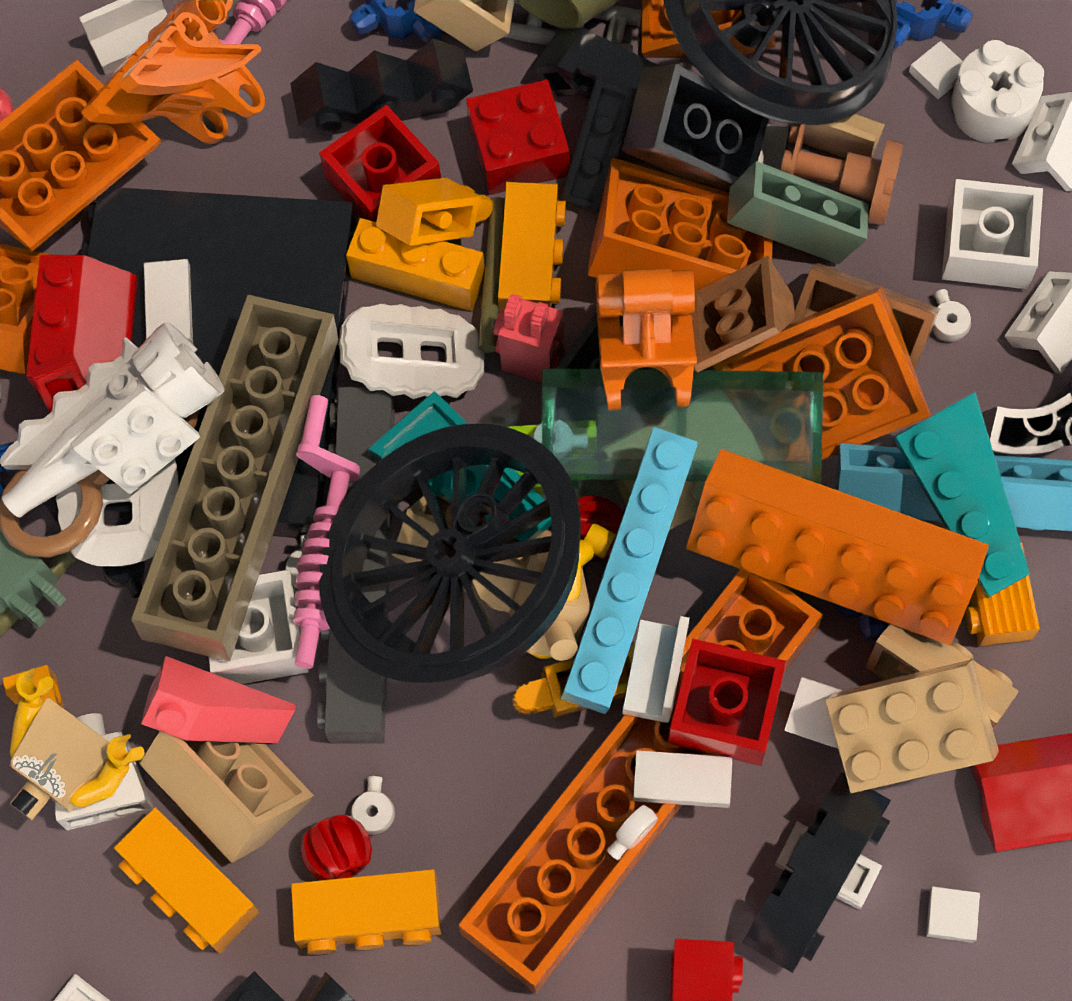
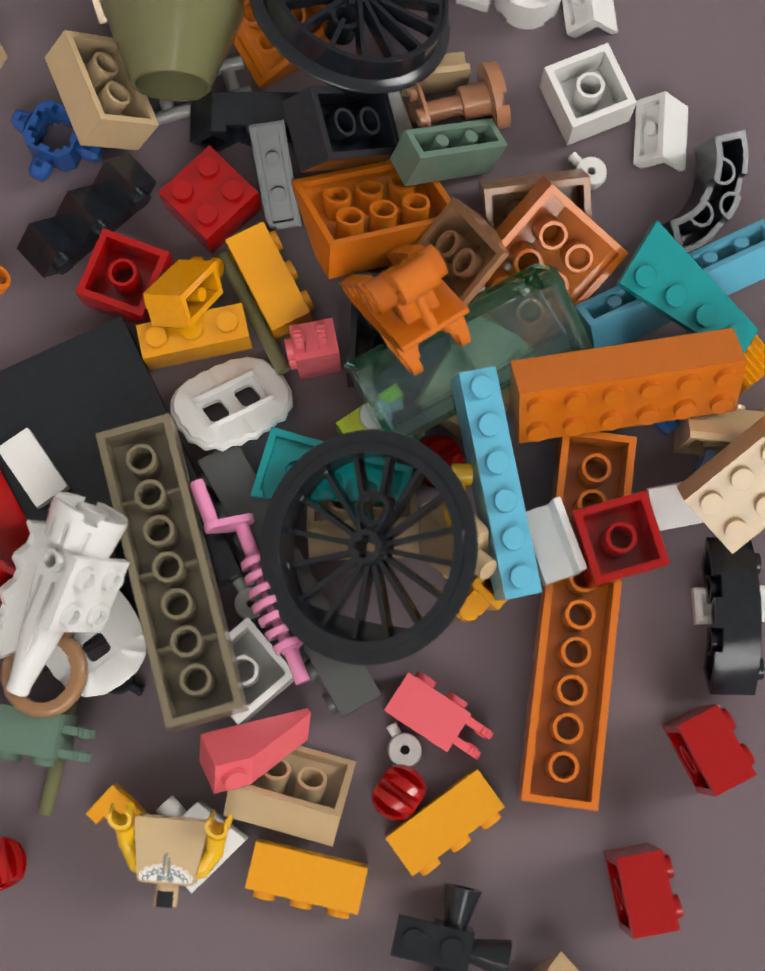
camera: 35 degrees left, 10 degrees up
white piece [607,805,658,860] -> none
white tile [633,750,732,808] -> none
none -> coral hinge [384,671,494,760]

